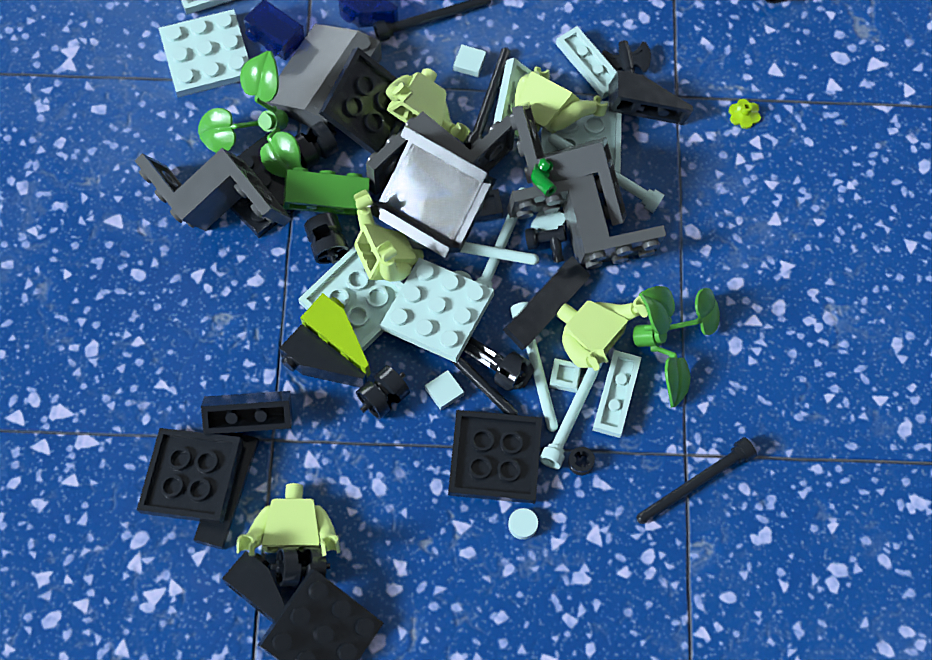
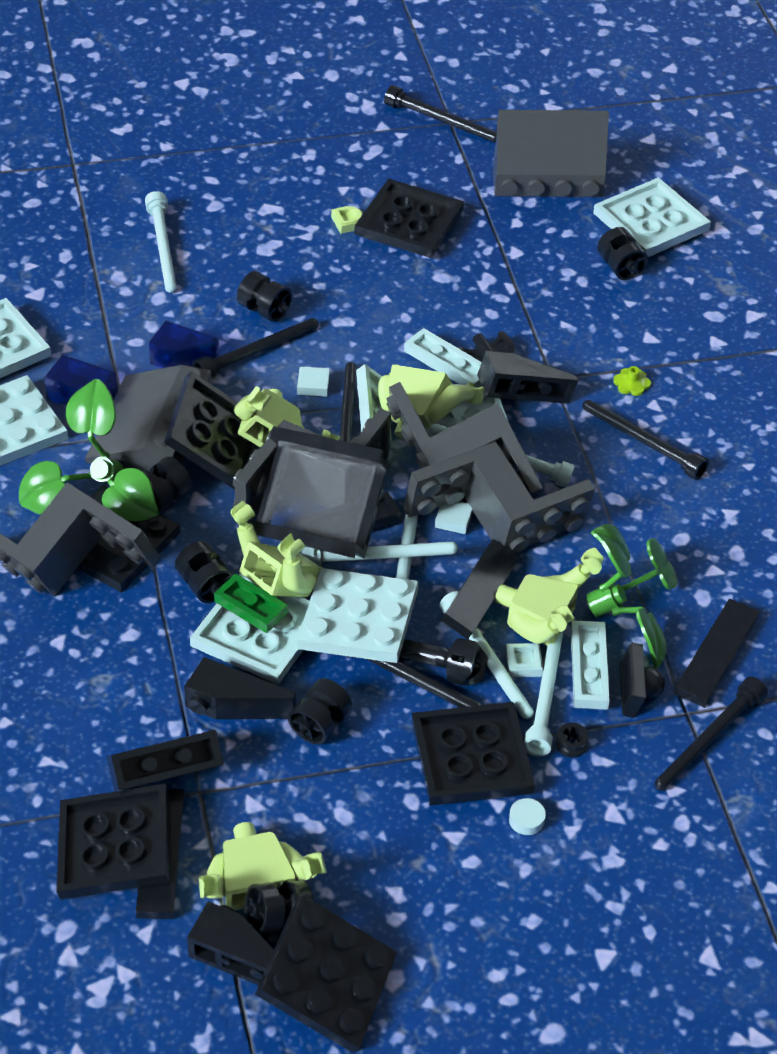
camera: 15 degrees left, 20 degrees down
bright green brick [283,167,369,216] -> none
lime slope [300,293,371,378] -> none
light aqua tile [425,370,464,410] -> none
black piece [525,225,567,263] -> none
green arm [531,158,557,197] -> none
none -> green plate [214,573,288,633]
none -> black piece [582,400,709,481]
none -> black tile [619,642,665,718]
none -> black tile [674,598,760,708]

